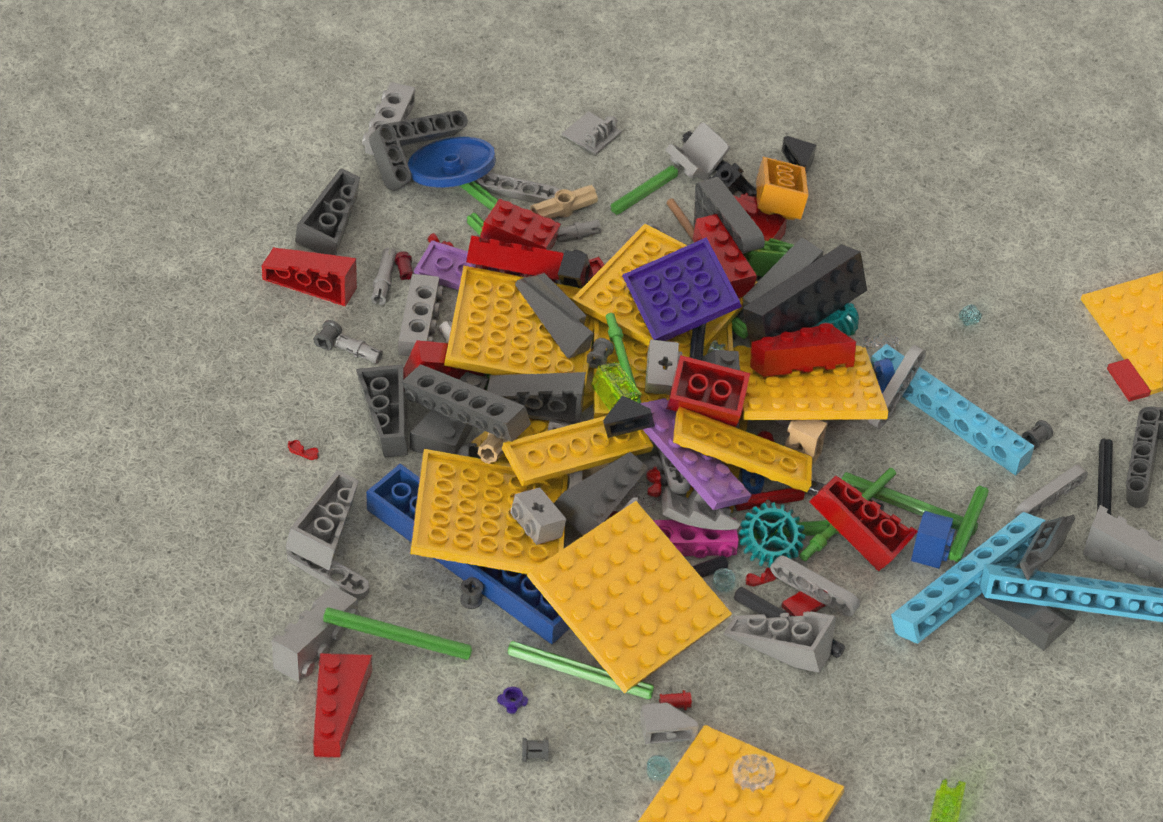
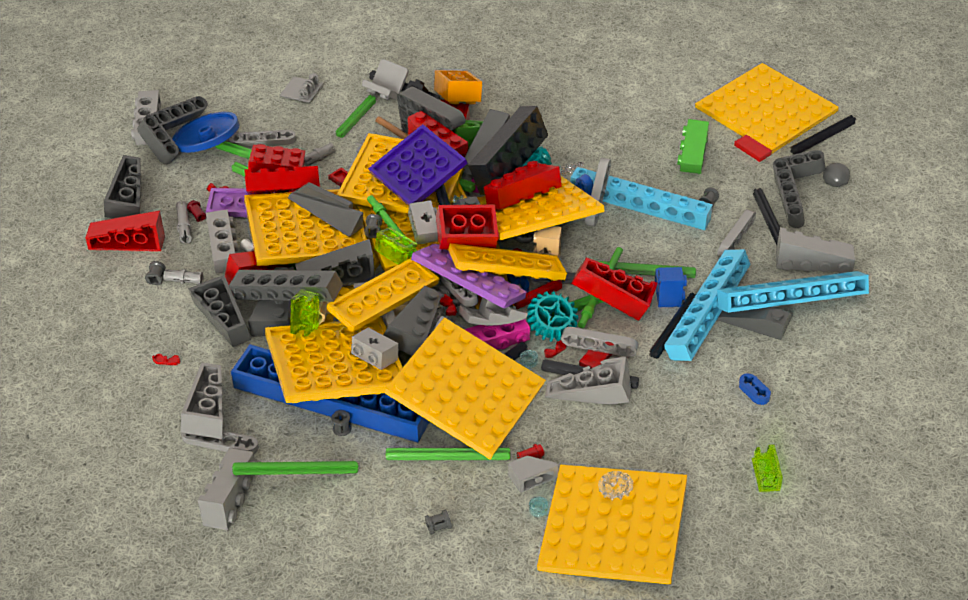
camera: 15 degrees left, 5 degrees down
red wedge [313,653,372,757] -> none
dark purple plate [497,686,528,714] -> none
tan piece [530,185,598,219] -> none
black brick [558,250,593,288] -> none
black slope [603,395,655,438] -> none
black slope [782,136,816,174] -> none
bright green axle [948,486,989,562] -> none
clear light blue bush [959,304,982,327] -> none
dark grey wedge [1020,514,1075,581] -> none
none -> clear neon green hinge [290,289,319,336]
none -> black axle [649,293,696,359]
none -> bright green wedge [677,119,709,174]
none -> blue beam [739,373,771,405]

